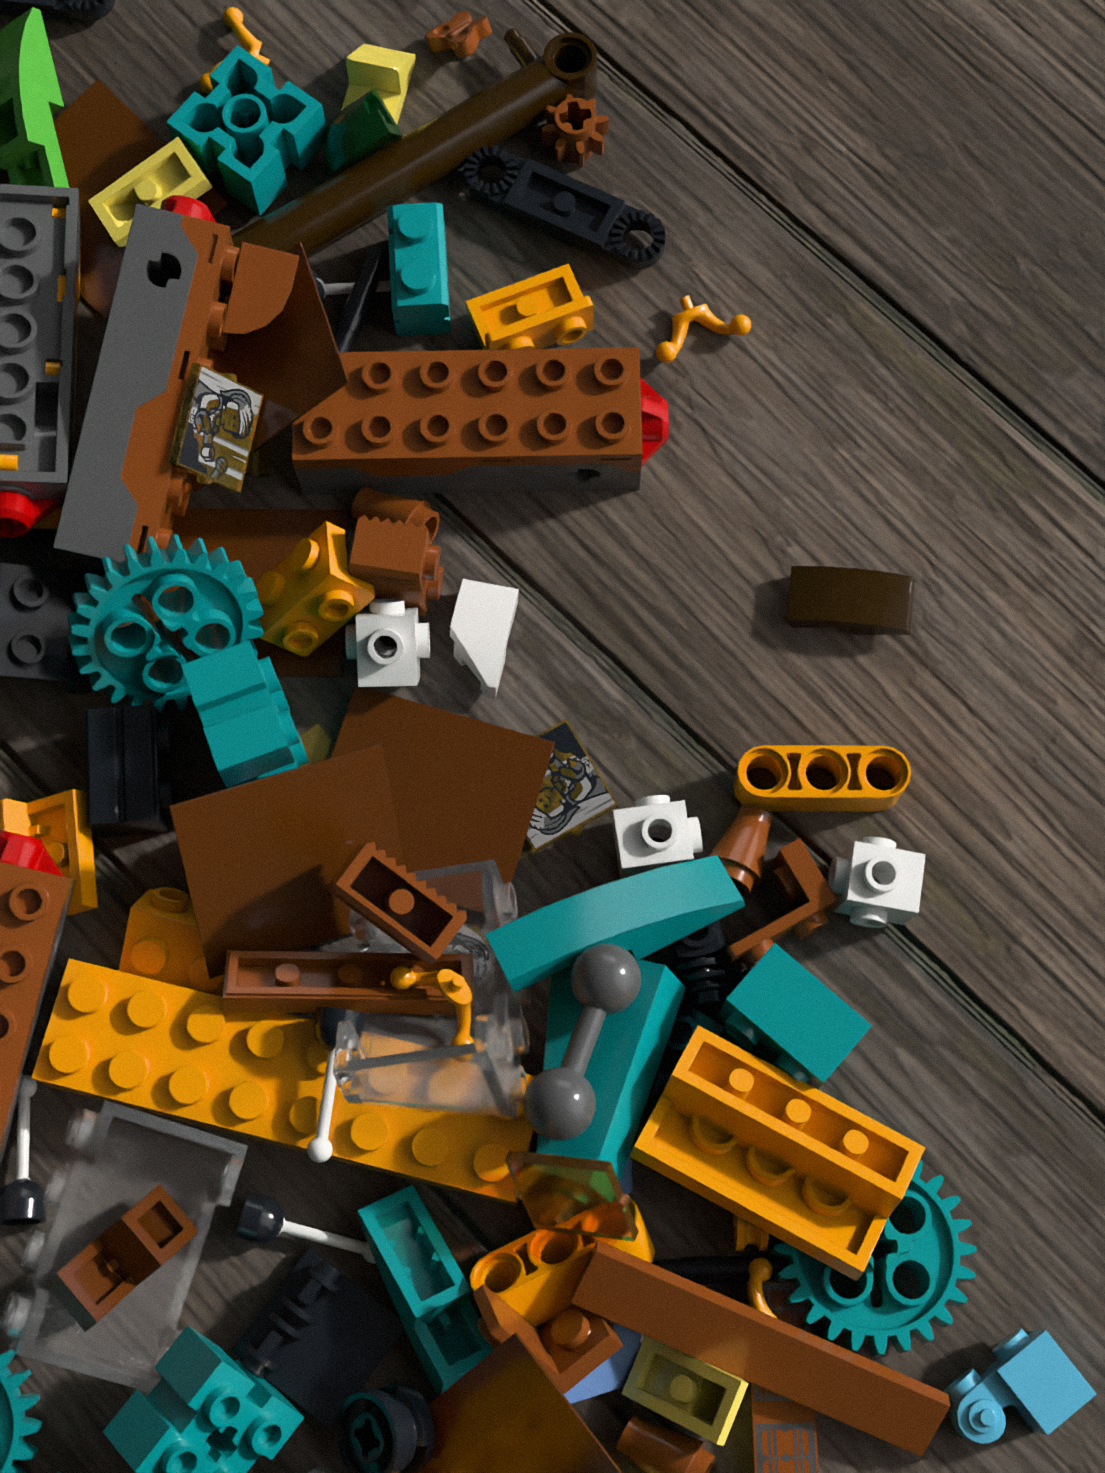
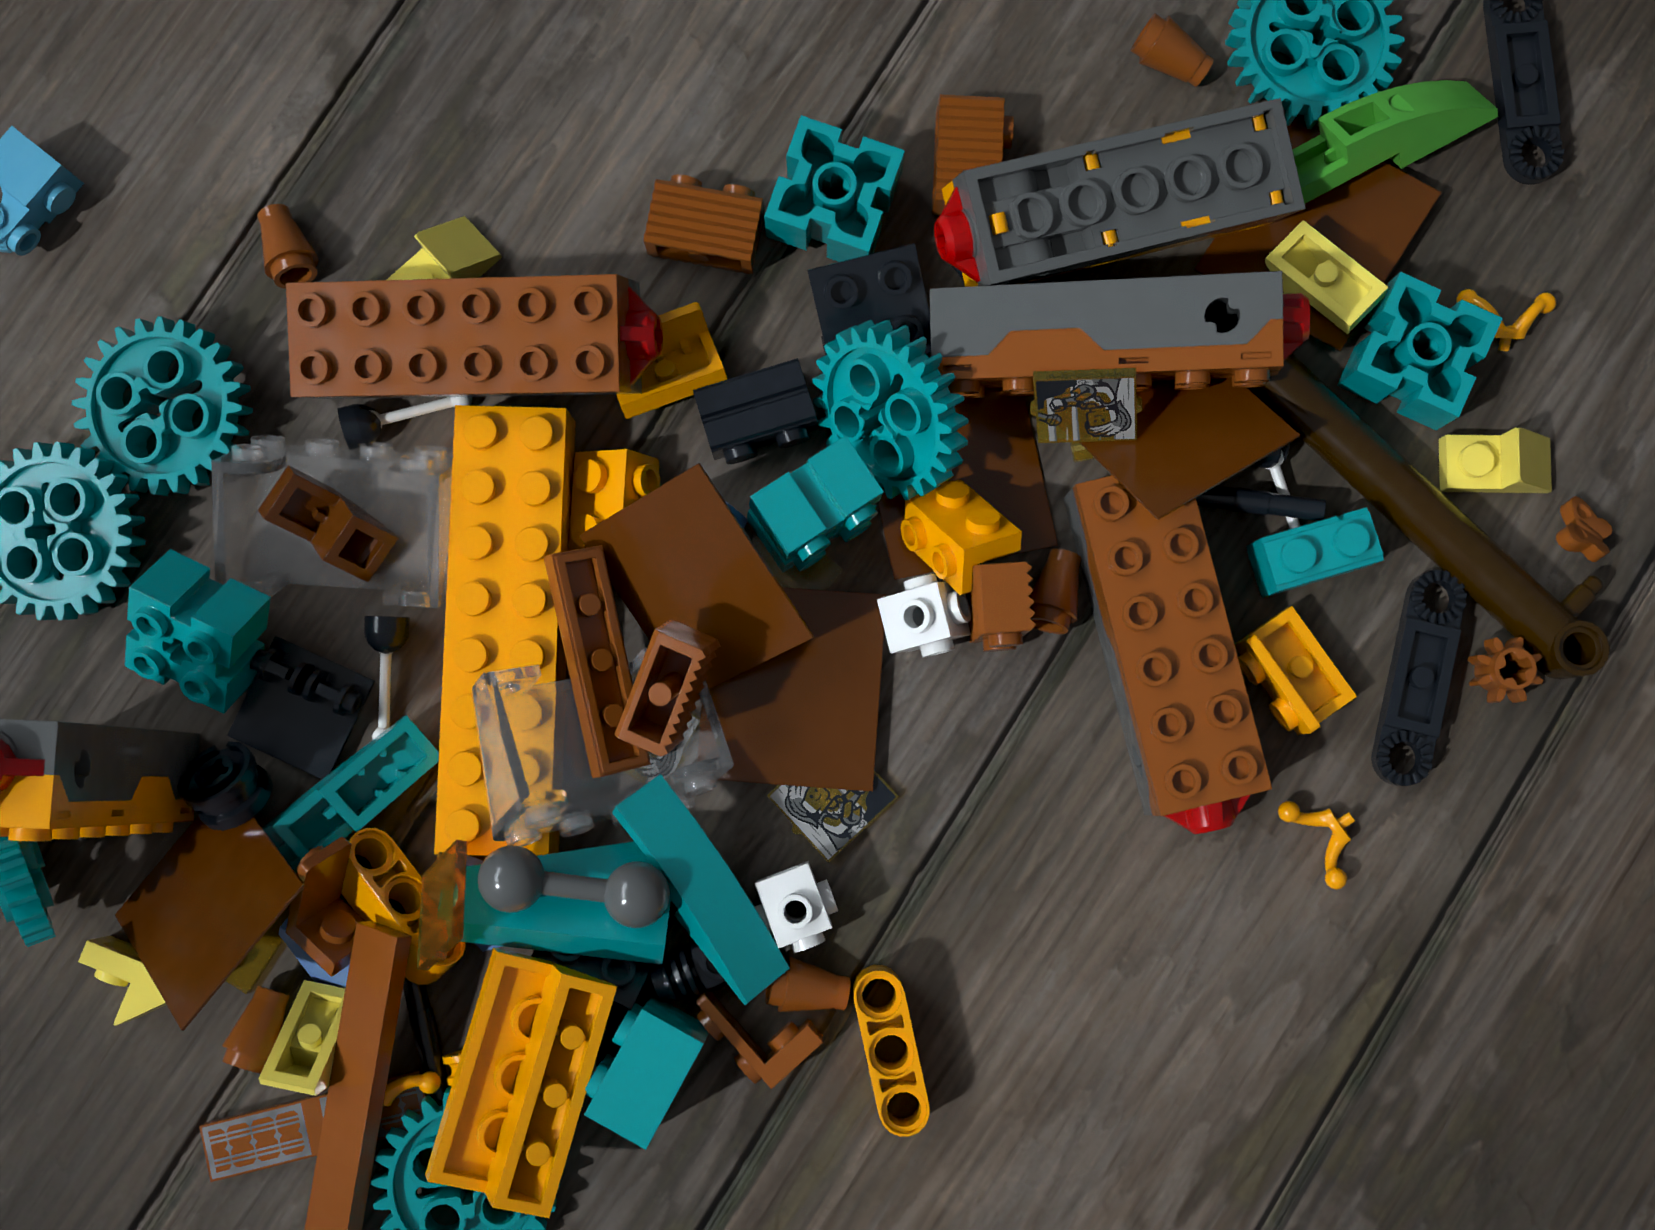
camera: 75 degrees right, 10 degrees up
dark orange brick [222,242,299,335] -> none
hinge [307,1006,366,1163] -> none
dark green brick [323,88,403,179] -> none
light orange piece [390,966,475,1058] -> none
white slope [450,579,519,699] -> none
dark brown slope [786,566,915,635] -> none
white brick [828,836,926,928] -> none

